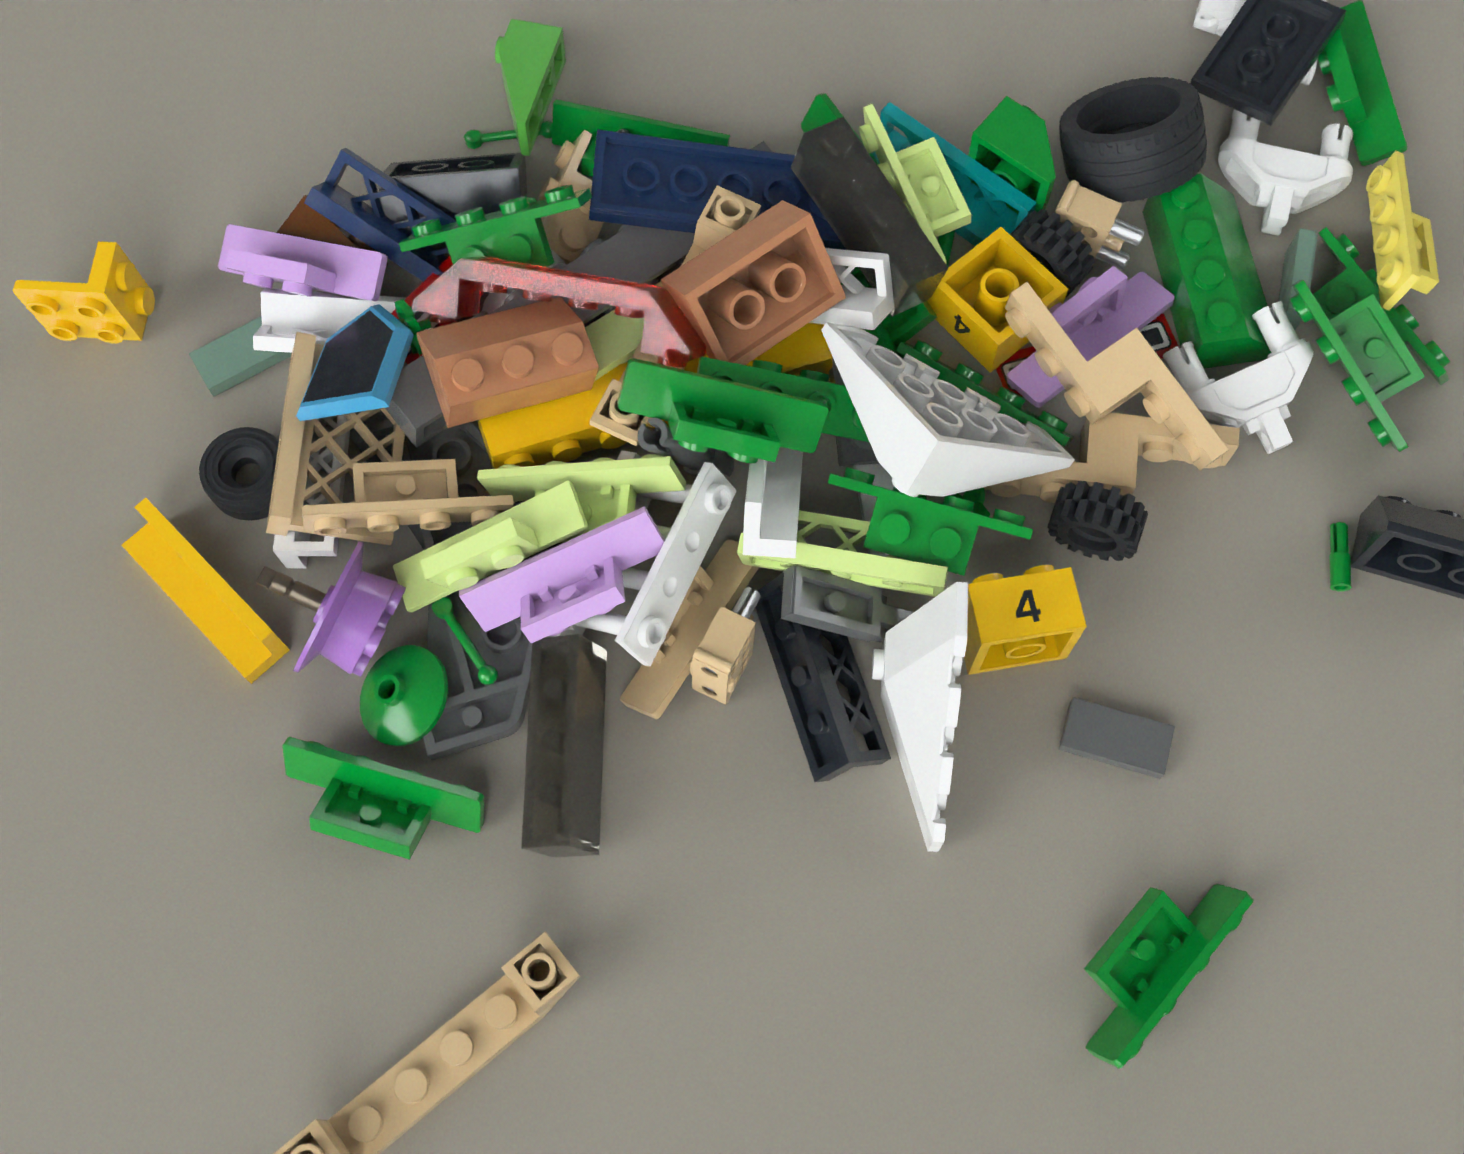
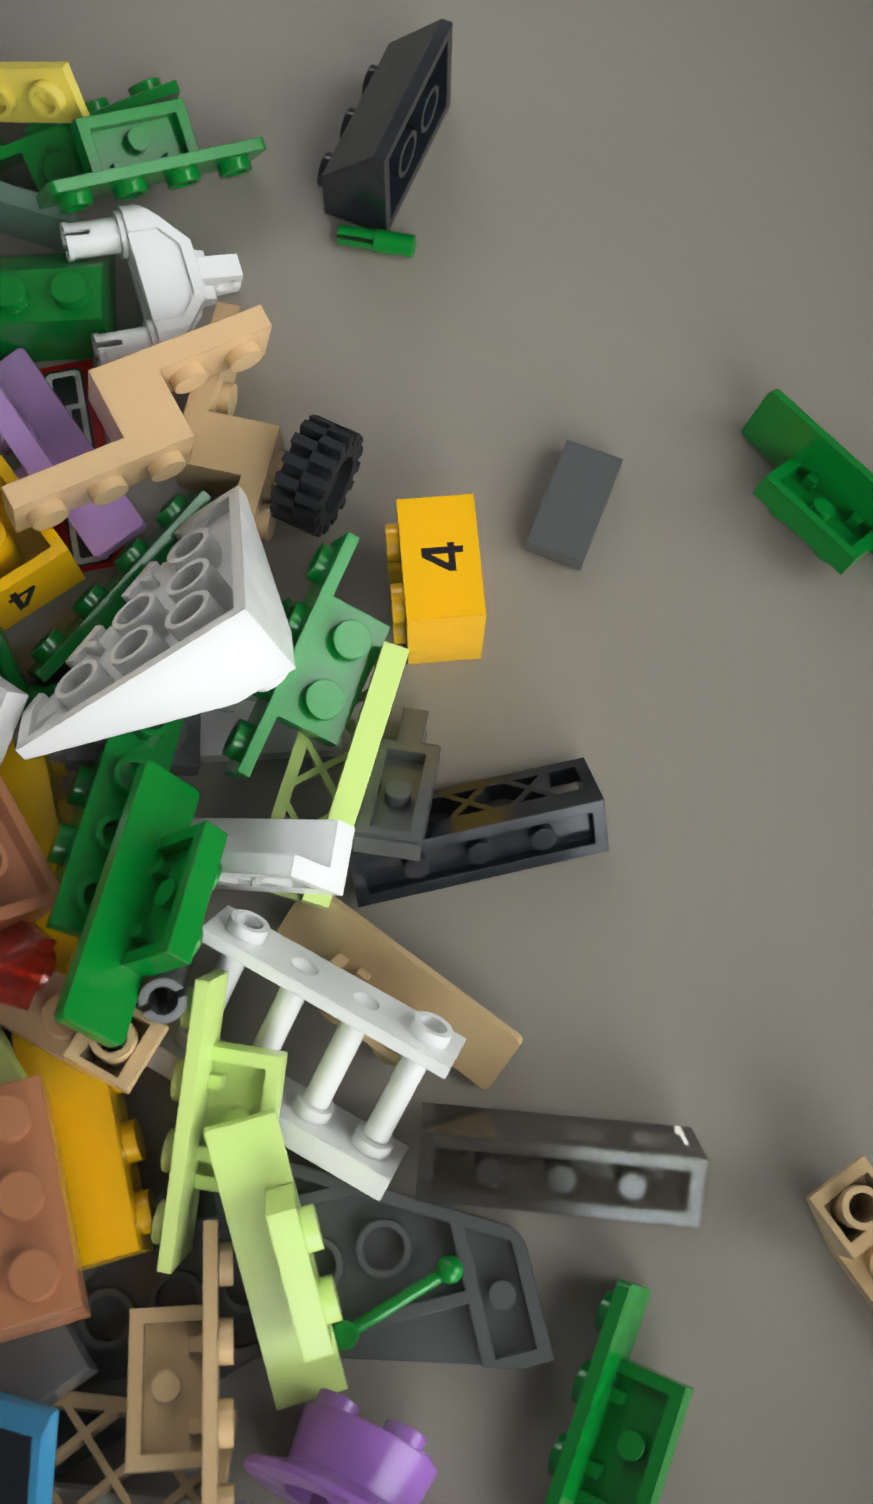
camera: 90 degrees left, 5 degrees up
green dish [360,645,448,746] -> none
lavender bracket [459,506,665,643] -> none
tan piece [690,587,760,705] -> none
white slope [872,582,968,852] -> none

